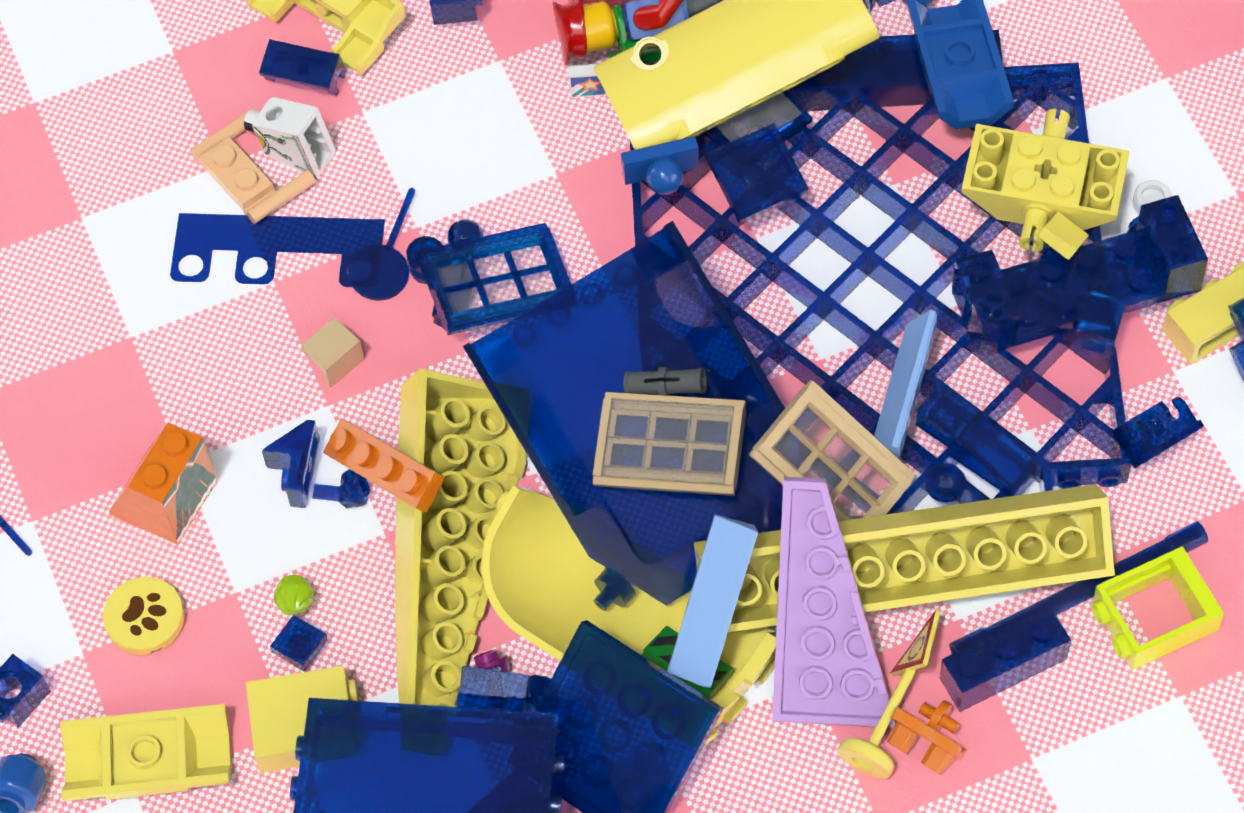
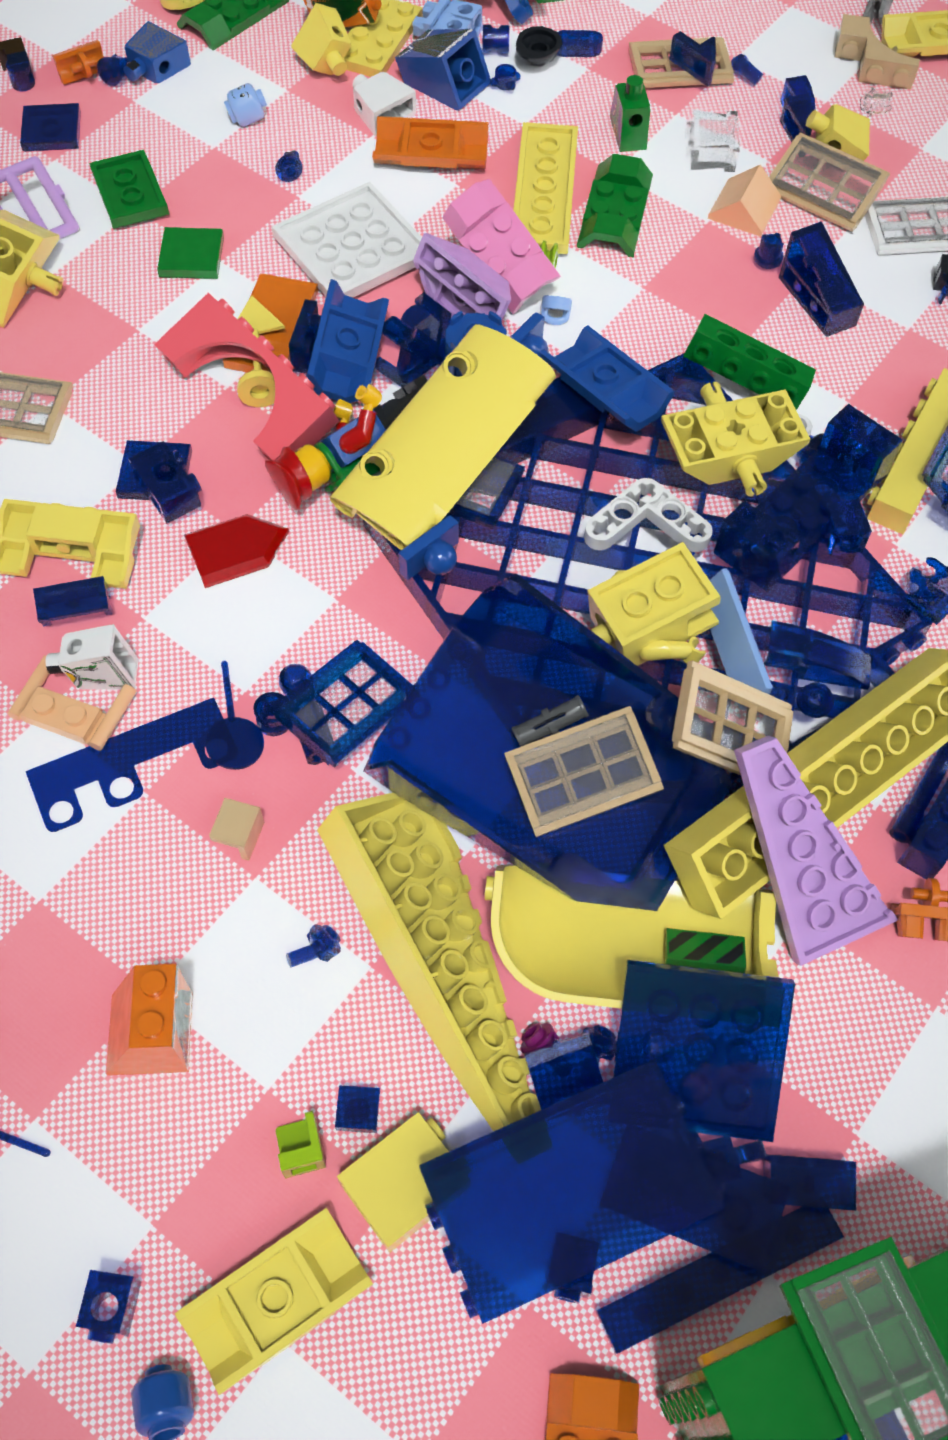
camera: 35 degrees left, 0 degrees up
light yellow tile [103,576,185,656] -> none
clear blue slope [262,420,320,508] -> none
lime plate [273,575,314,617] -> none
orange plate [323,418,445,513] -> none
tile [568,63,607,98] -> none
tile [593,568,636,611] -> none
light blue slope [667,514,758,688] -> none
clear blue tile [705,123,809,224] -> none
light yellow piece [837,609,940,779] -> none
light yellow tile [1038,211,1089,260] -> none
none -> red tile [184,514,289,588]
none -> lime panel [275,1110,326,1179]
none -> white beam [584,478,713,552]
none -> light yellow torso [587,542,721,672]
none -> green brick [683,313,816,410]

